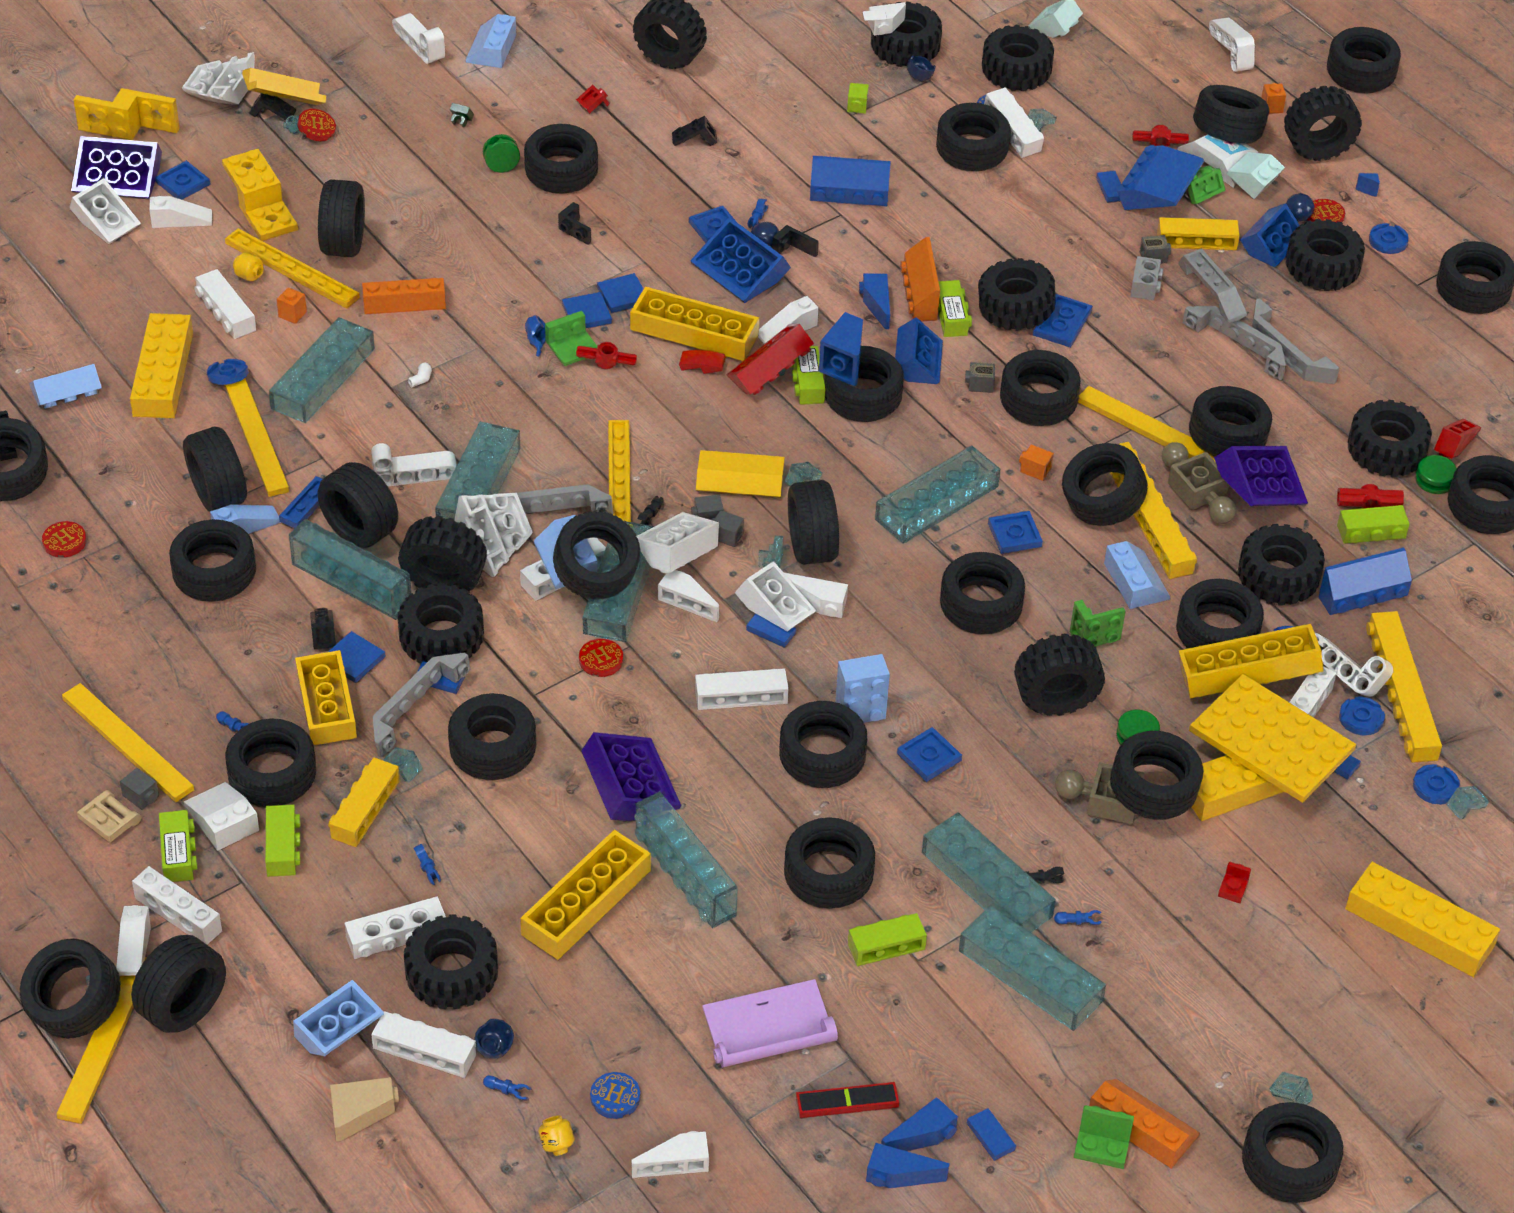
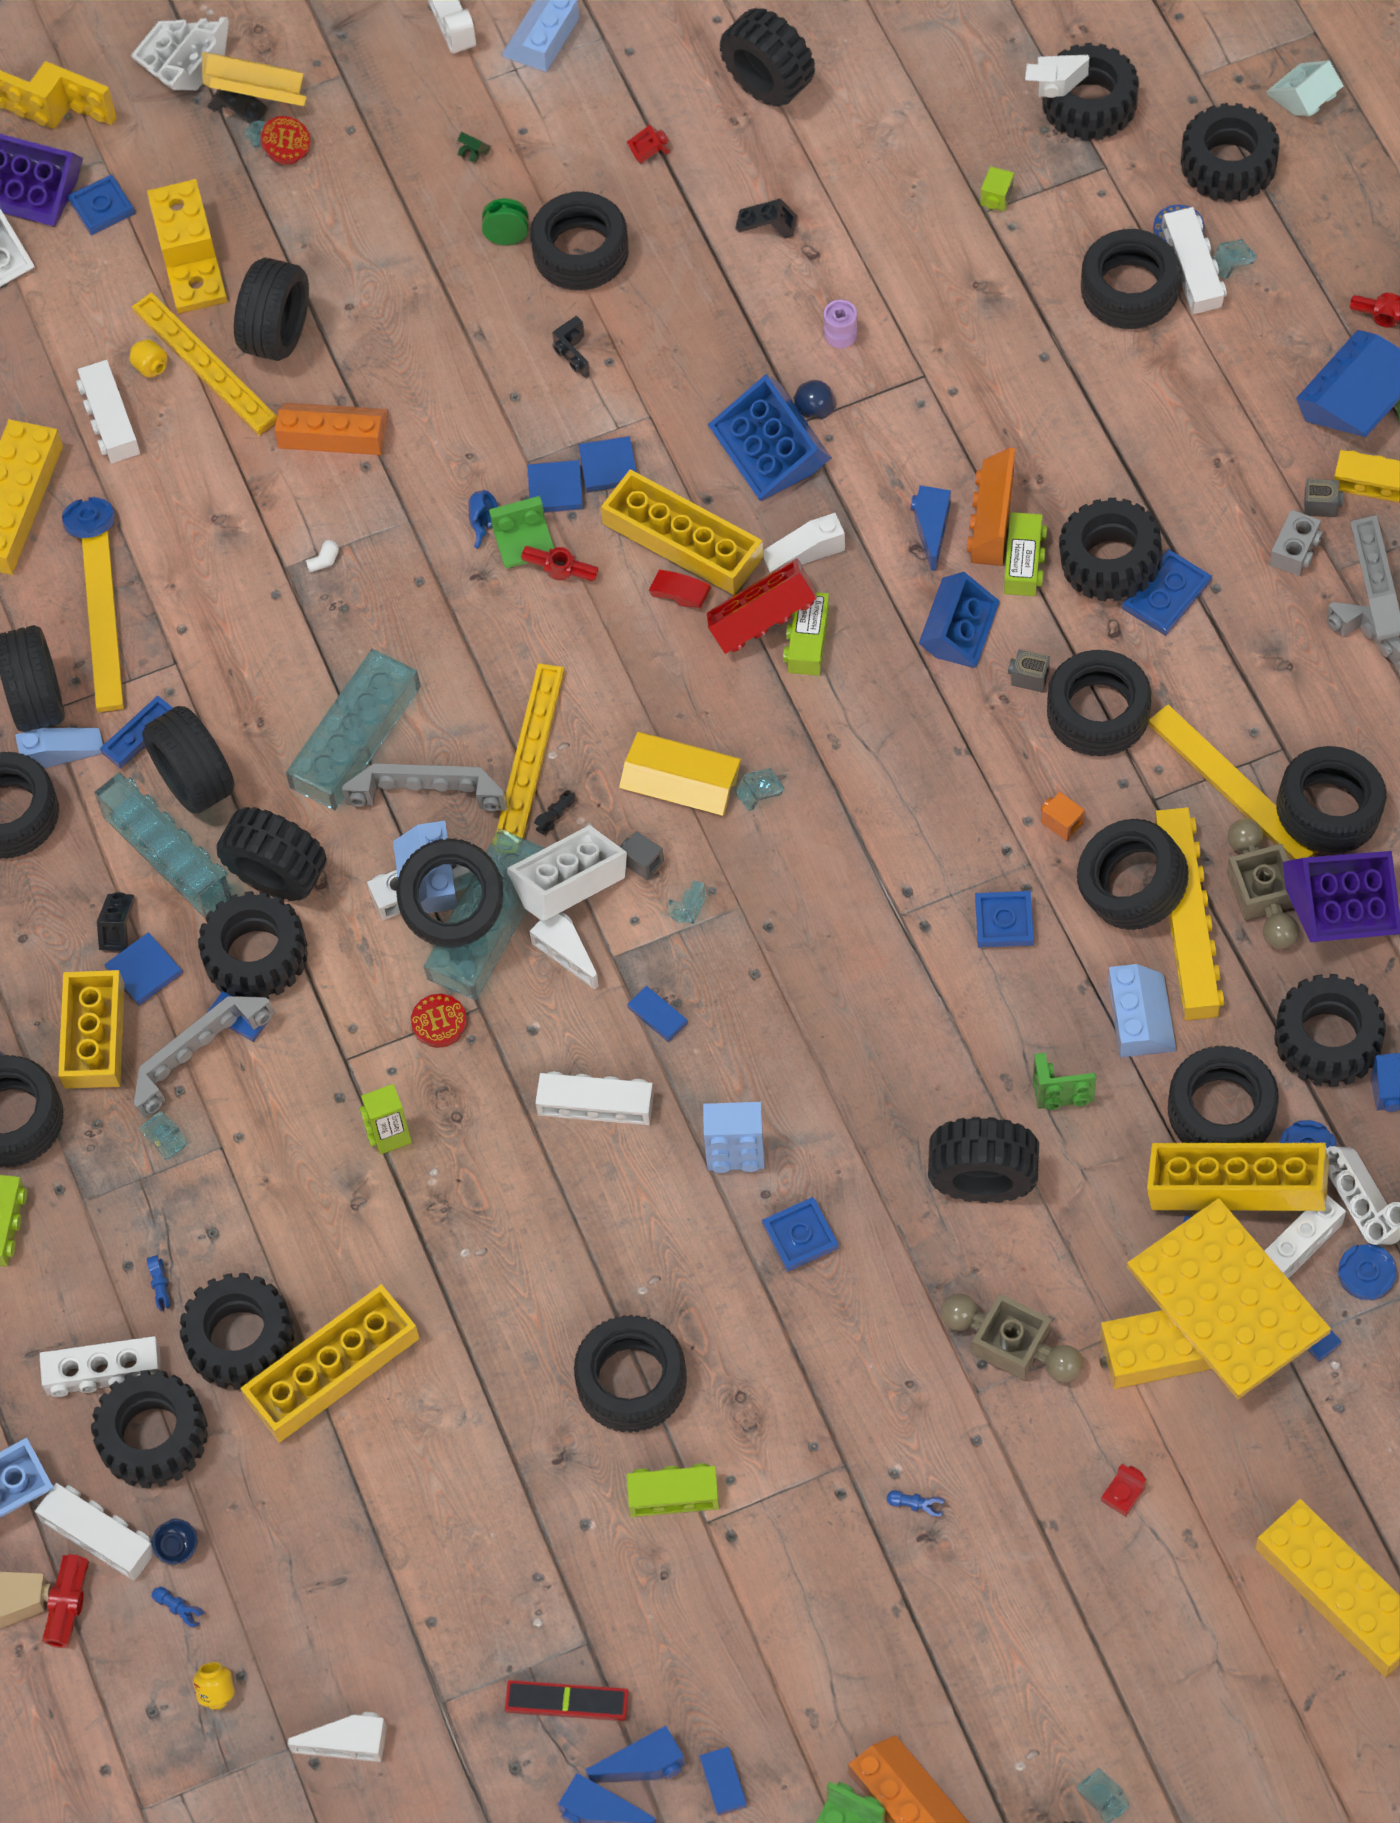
camera: 20 degrees right, 15 degrees up
white slope [149,196,212,228] -> none
clear light blue brick [269,317,375,424] -> none
orange brick [277,287,307,324] -> none
yellow brick [328,757,400,847] -> none
white beam [371,443,458,487] -> none
black tyre [448,693,536,780] -> none
white wedge [455,493,533,577] -> none
dark purple slope [581,732,681,821] -> none
blue tile [590,1072,640,1119] -> none
clear light blue brick [634,792,738,929] -> none
blue tile [689,206,736,243] -> none
dark grey brick [691,494,724,520] -> none
lavender door [702,979,838,1067] -> none
white slope [735,561,816,632] -> none
blue piece [747,199,768,228] -> none
black bracket [772,225,819,257] -> none
black tyre [779,701,867,788] -> none
white slope [784,573,848,618] -> none
black tyre [788,480,839,565] -> none
blue slope [810,156,891,206] -> none
blue slope [819,312,863,386] -> none
black tyre [824,346,904,422] -> none
clear light blue brick [875,445,1001,544] -> none
dark blue hair [907,56,936,81] -> none
clear light blue brick [922,812,1056,941] -> none
black tyre [940,552,1025,634] -> none
clear light blue brick [959,905,1106,1031] -> none
black piece [1017,866,1065,885] -> none
blue tile [1096,171,1121,203] -> none
black tyre [1110,731,1204,820] -> none
green head [1116,709,1160,745] -> none
none -> red piece [42,1554,89,1648]
none -> black tyre [180,1273,295,1390]
none -> lime brick [359,1084,412,1155]
none -> lavender wheel [824,300,857,348]

